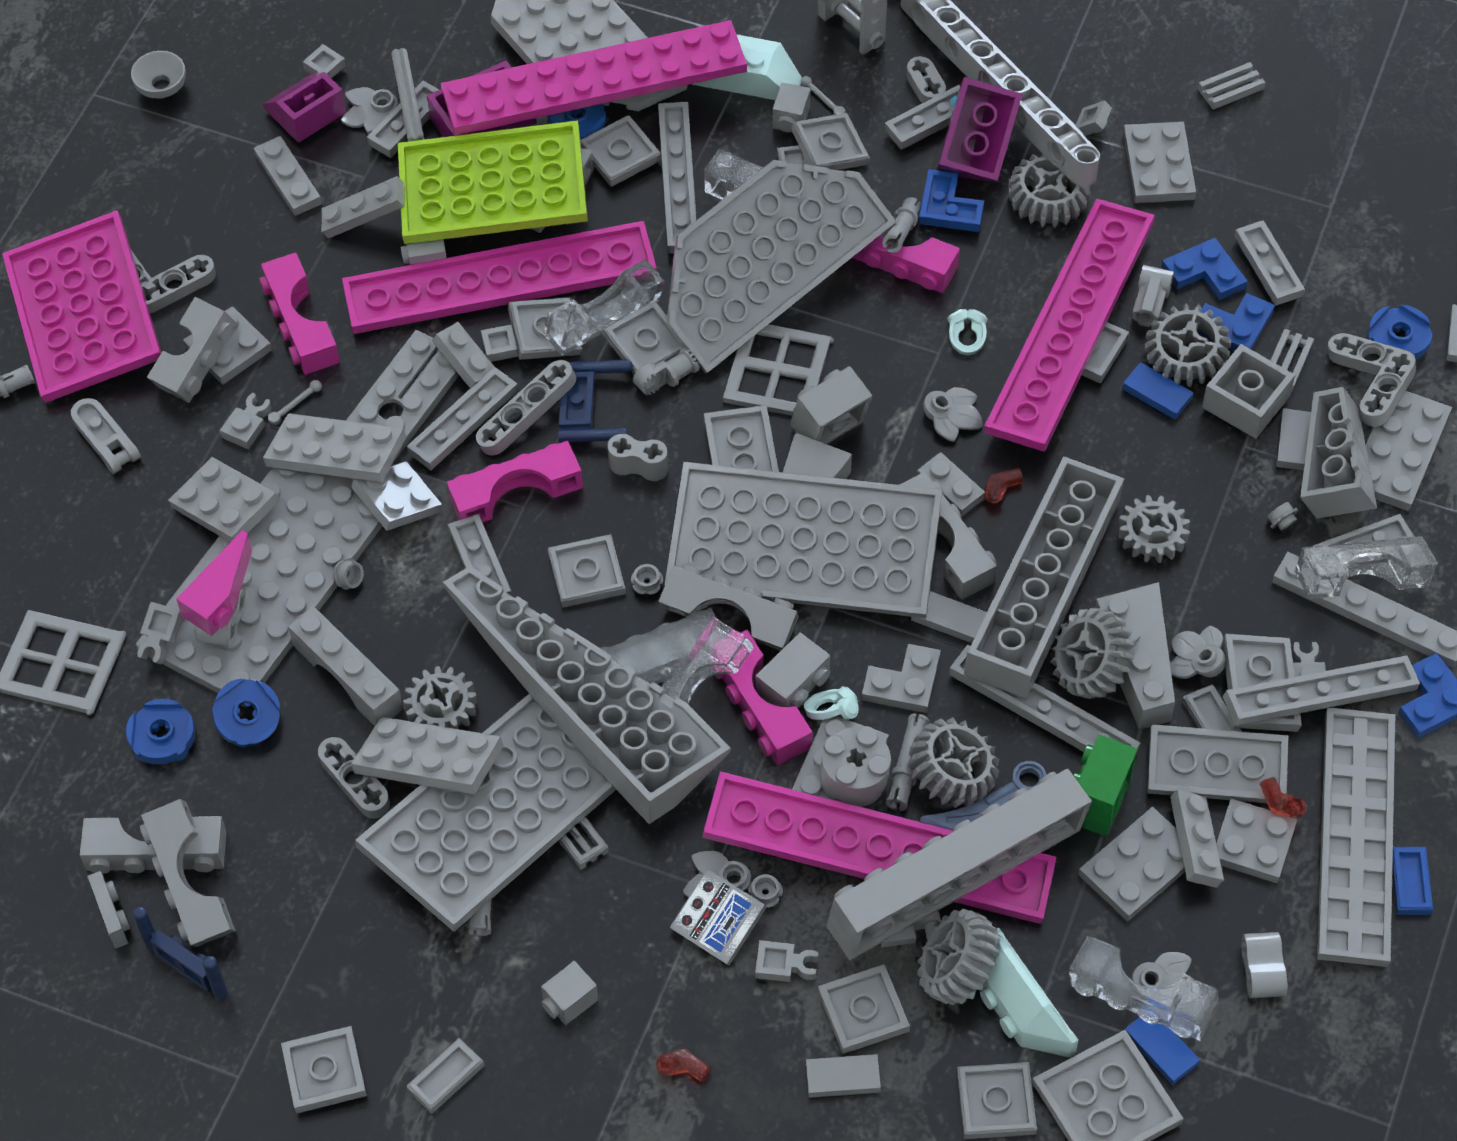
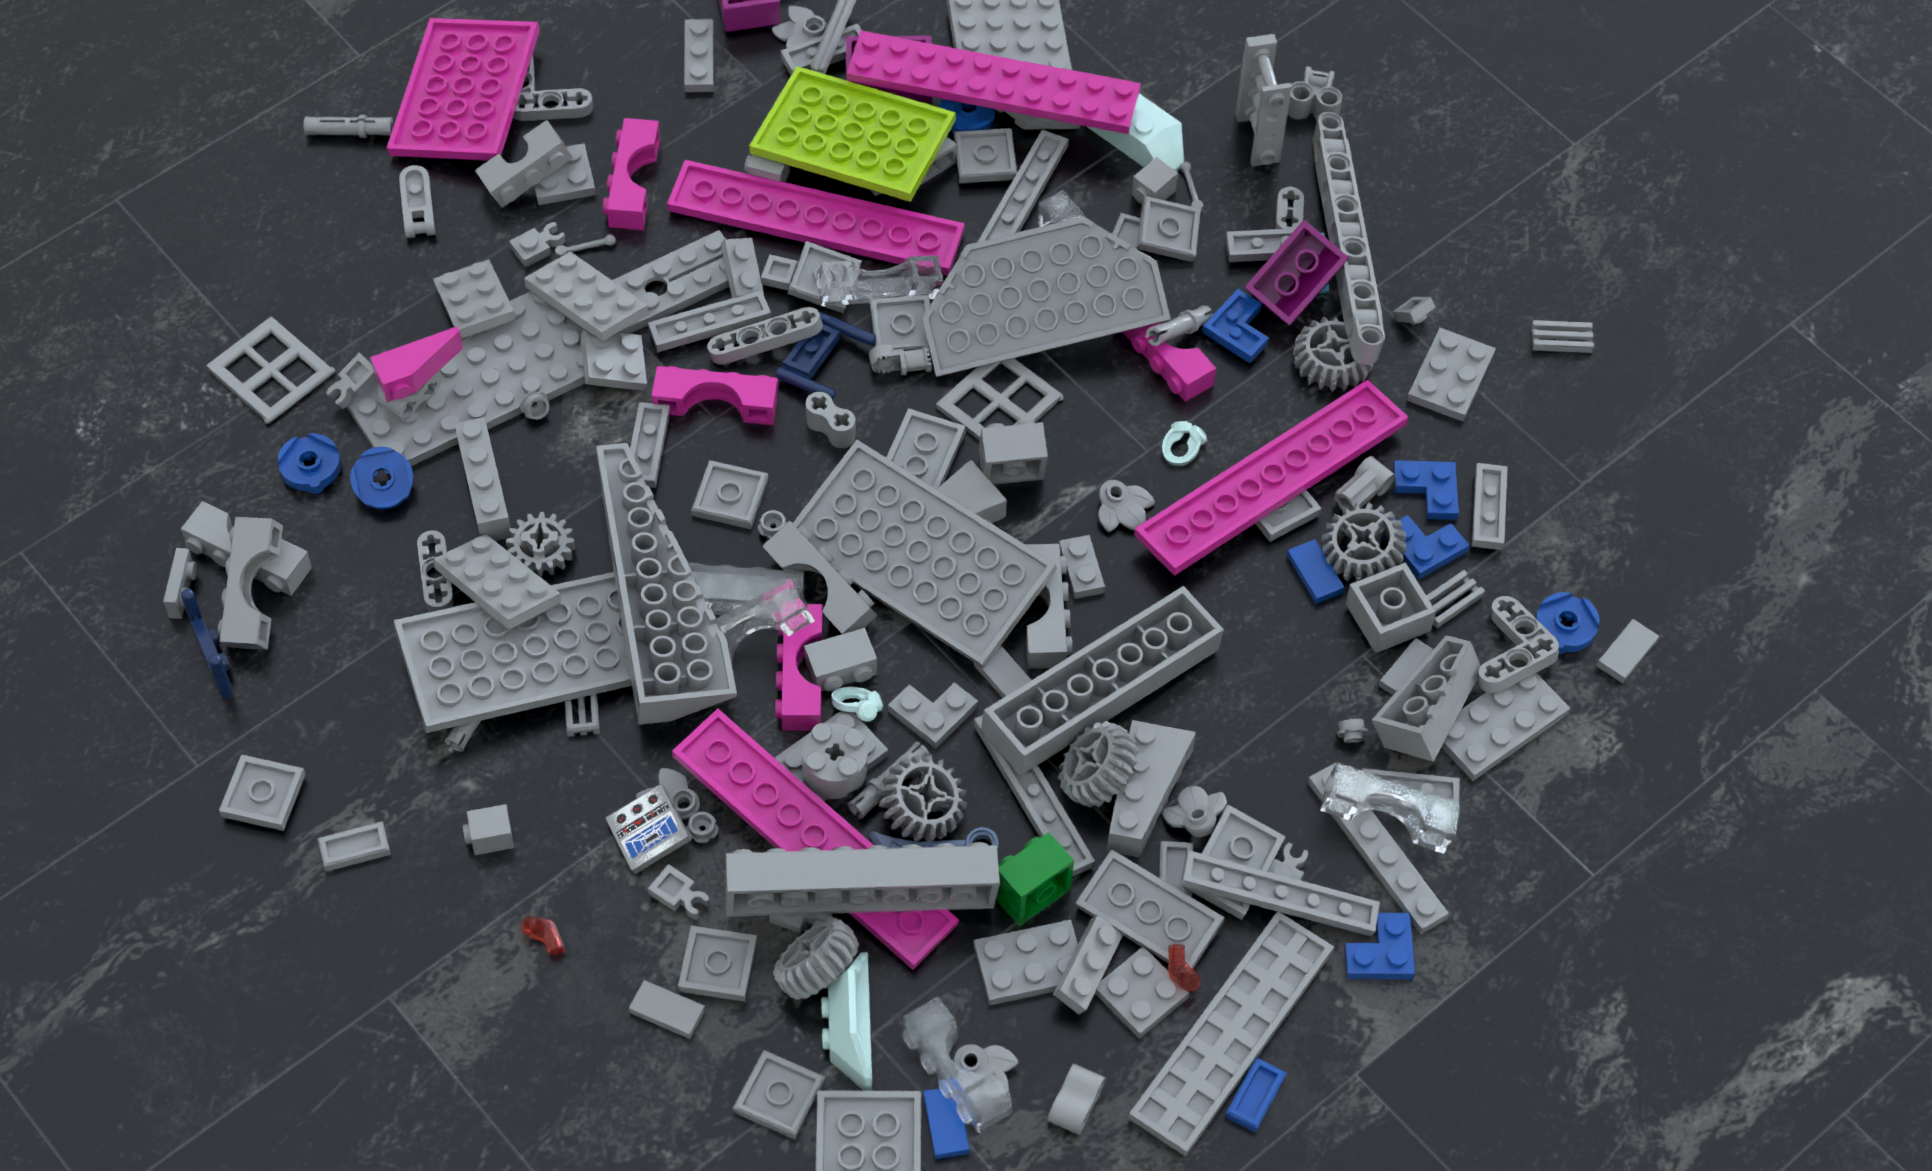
camera: 25 degrees right, 0 degrees up
light grey plate [321,176,404,238] -> none
clear red arm [984,467,1023,504] -> none
light grey gear [1118,495,1190,563] -> none

